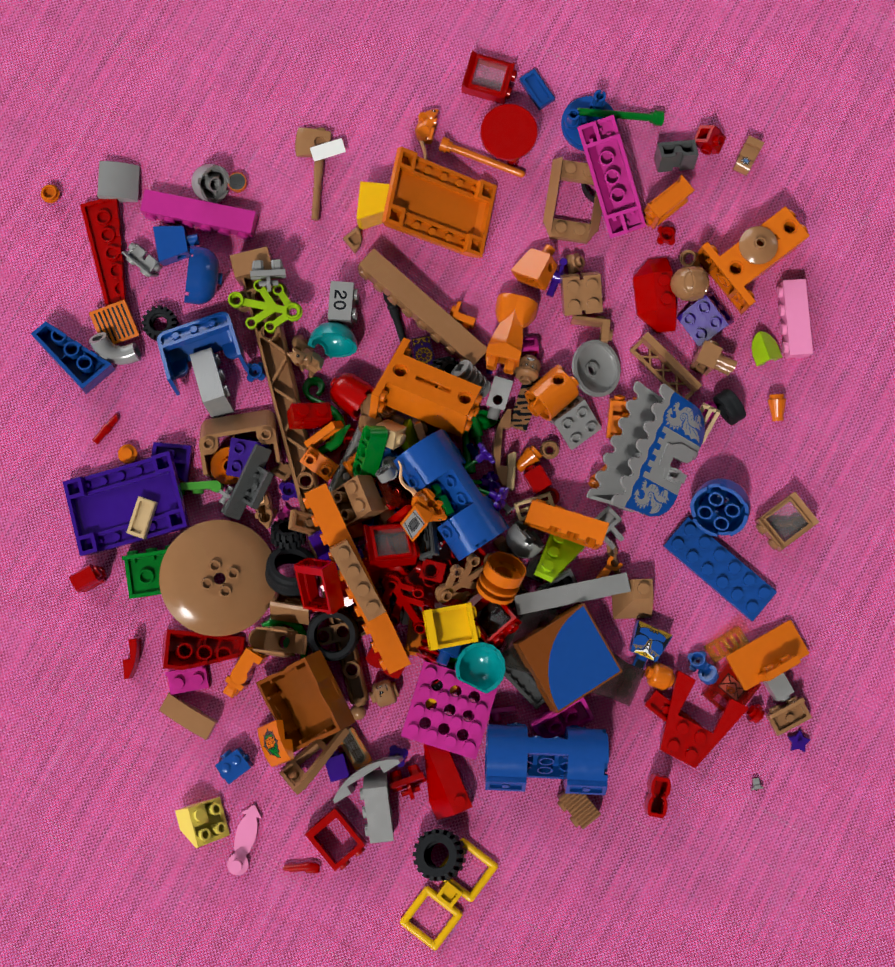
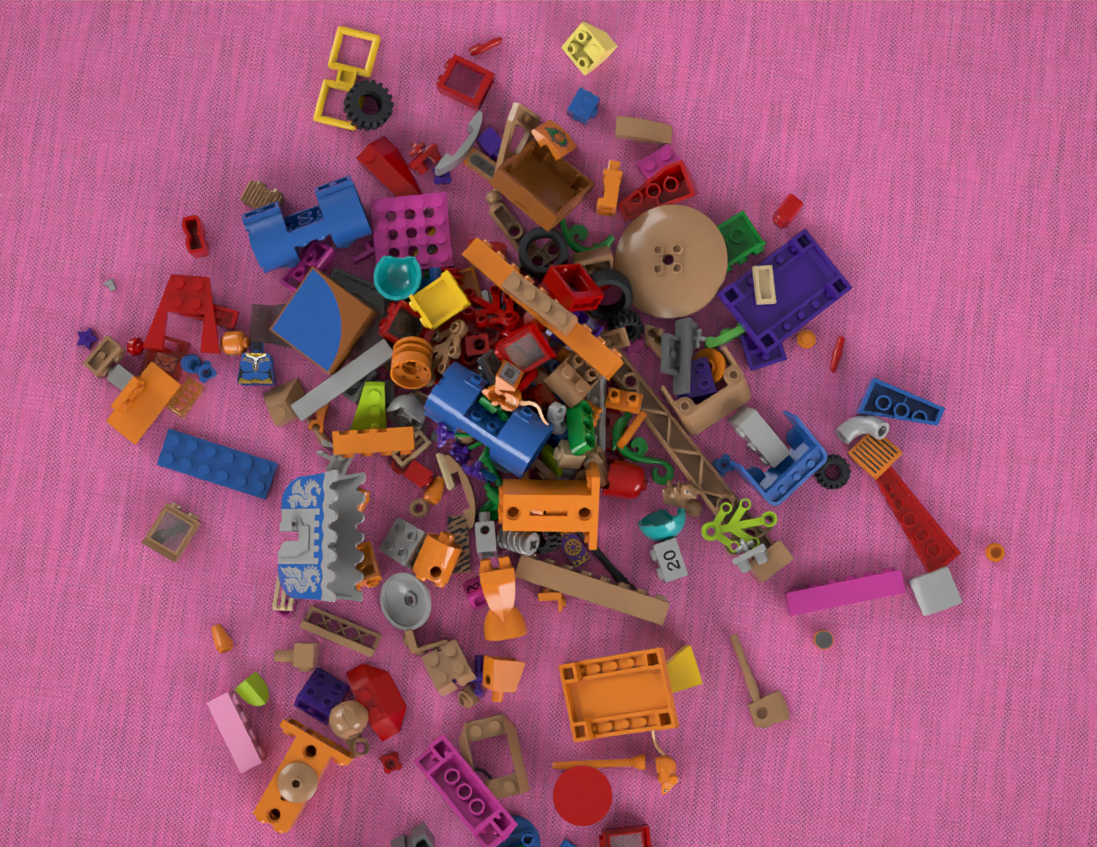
camera: 160 degrees right, 0 degrees up
light grey hinge [122,242,162,277] -> none
red slope [123,638,141,679] -> none
blue torso [153,226,200,266] -> none
blue cylinder [184,245,223,305] -> none
light grey cylinder [191,164,230,203] -> none
bright pink brick [227,804,262,875] -> none
medium nougat piece [248,626,307,658] -> none
medium nougat tile [270,463,291,482] -> none
dark purple plate [279,480,297,501] -> none
red brick [287,402,332,429] -> none
white sticker [310,138,346,161] -> none
medium nougat tile [343,227,362,254] -> none
light grey wedge [360,770,394,844] -> none
medium nougat head [369,679,399,708] -> none
medium nougat head [514,354,541,384] -> none
orange window [643,174,695,229] -> none
blue cylinder [690,478,751,537] -> none
black tyre [713,389,746,425] -> none

